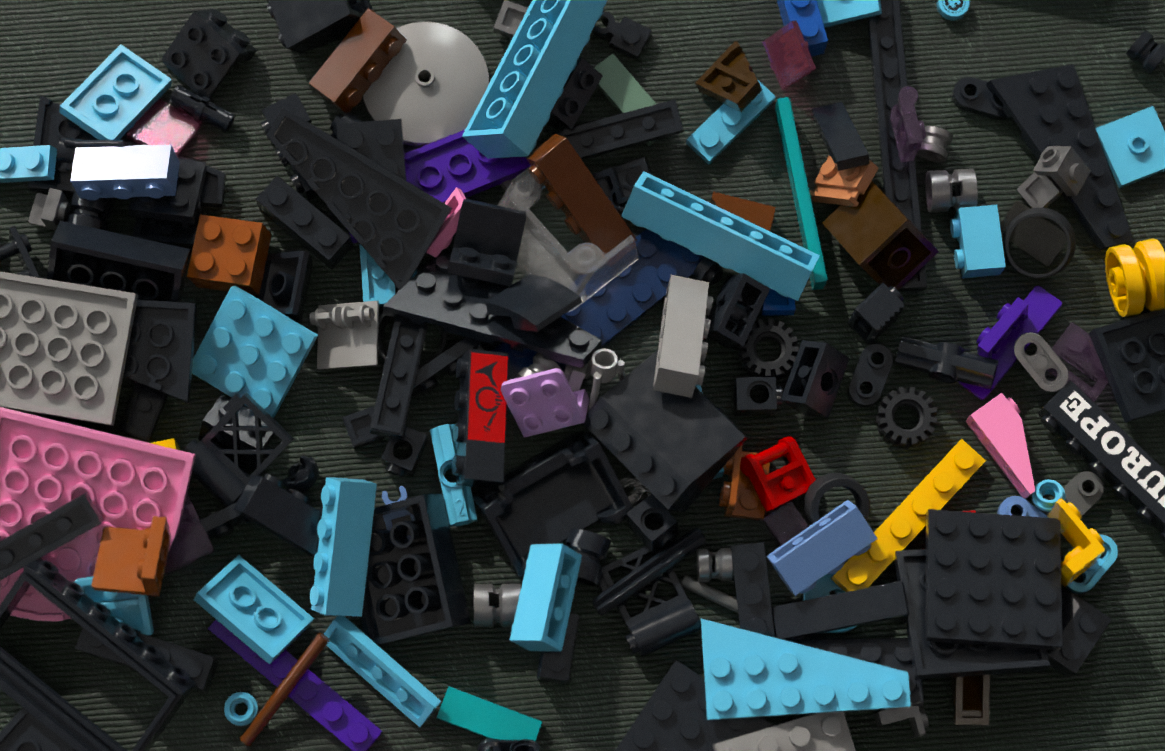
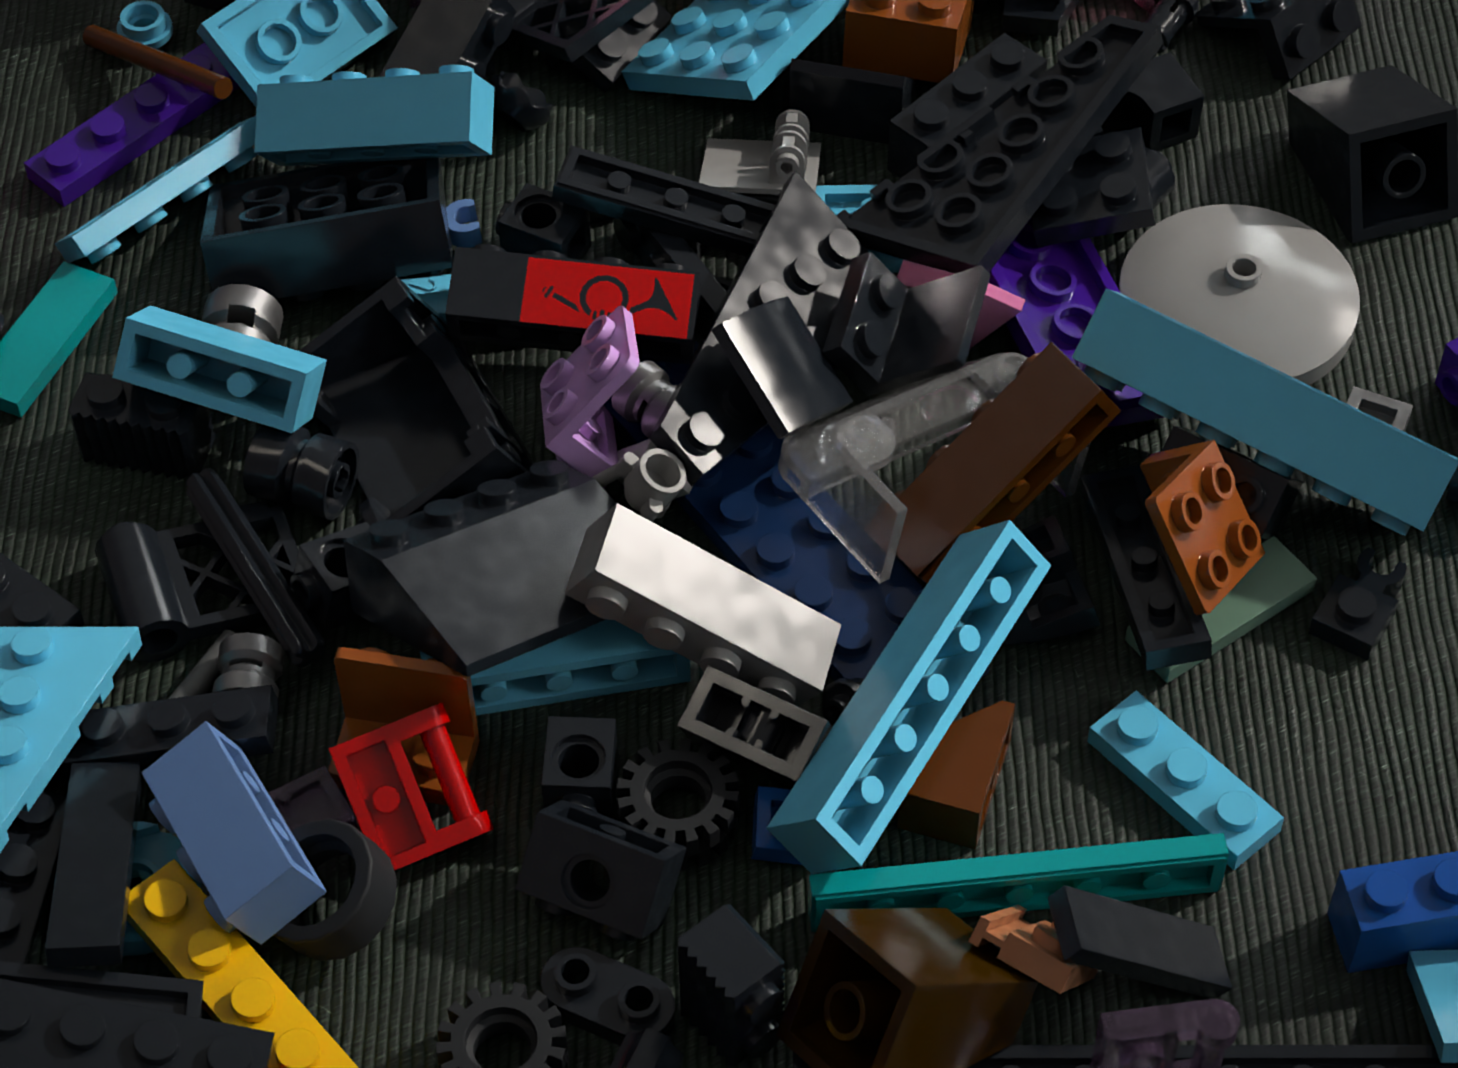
camera: 100 degrees right, 25 degrees down
reddish brown brick [309,8,407,113] -> none
dark brown wing [695,41,762,112] -> none
clear pink piece [763,20,816,90] -> none
none -> dark orange bracket [1140,439,1265,615]

